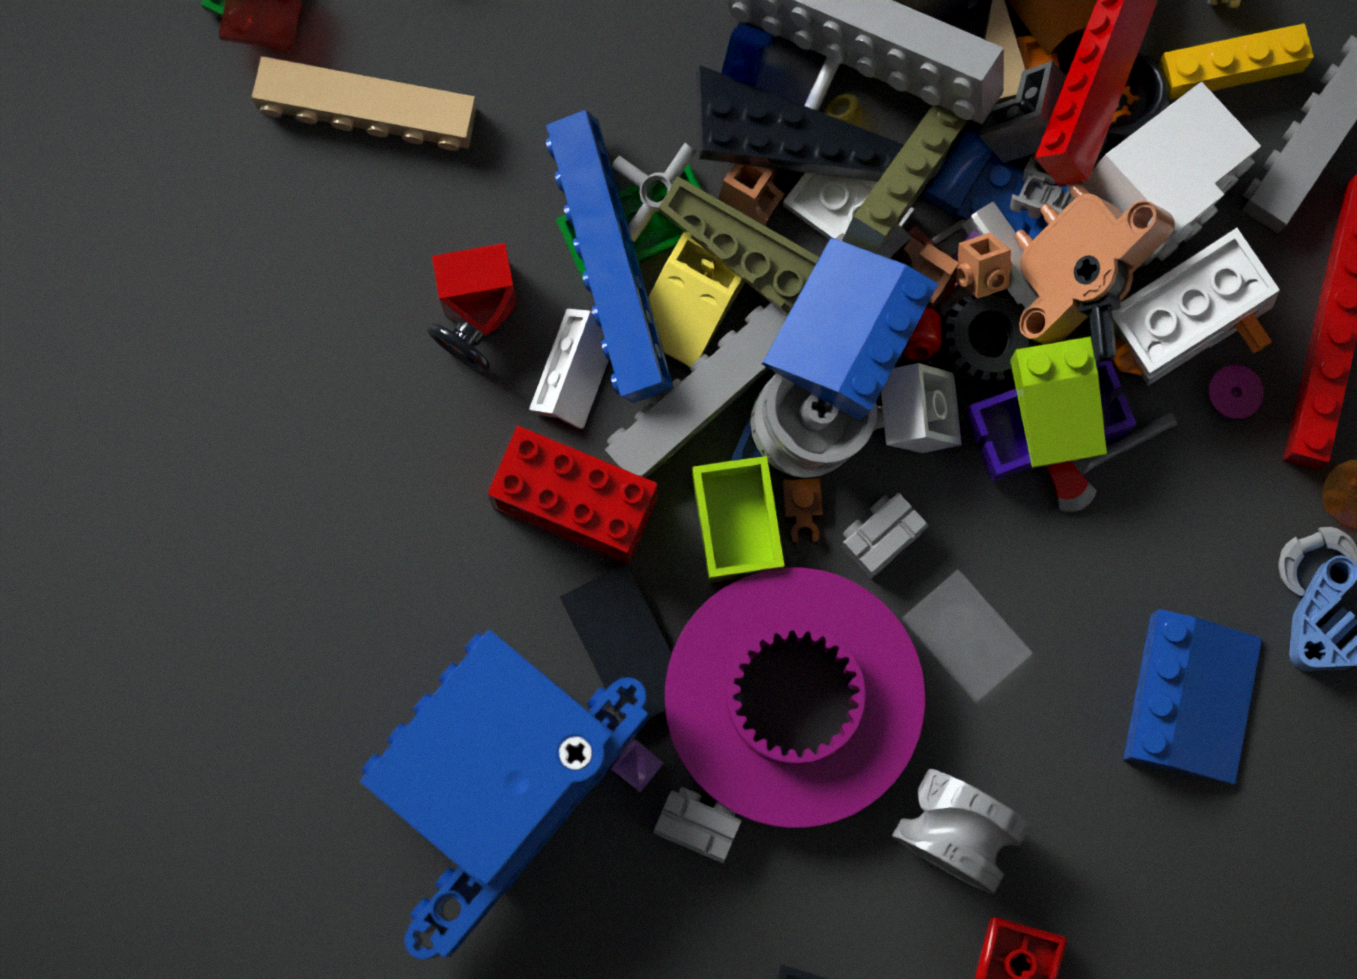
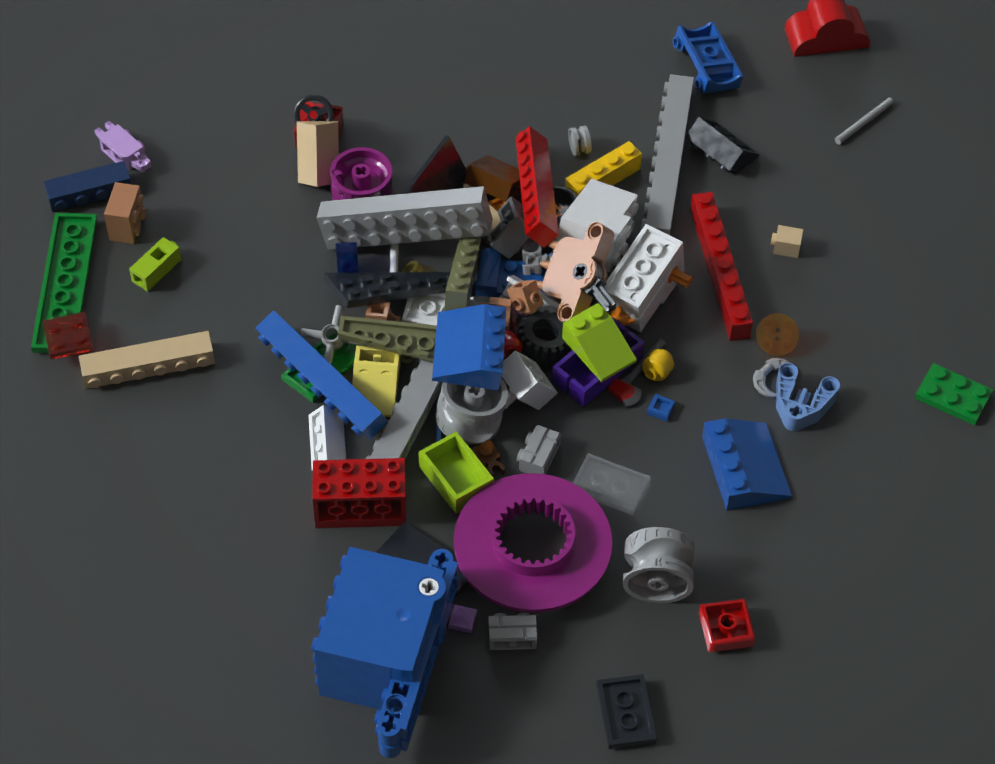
camera: 25 degrees left, 25 degrees down
red piece [427,243,517,372] -> none
magenta piece [1209,365,1264,419] -> none
none -> yellow head [642,349,674,381]
none -> blue tile [647,394,676,422]

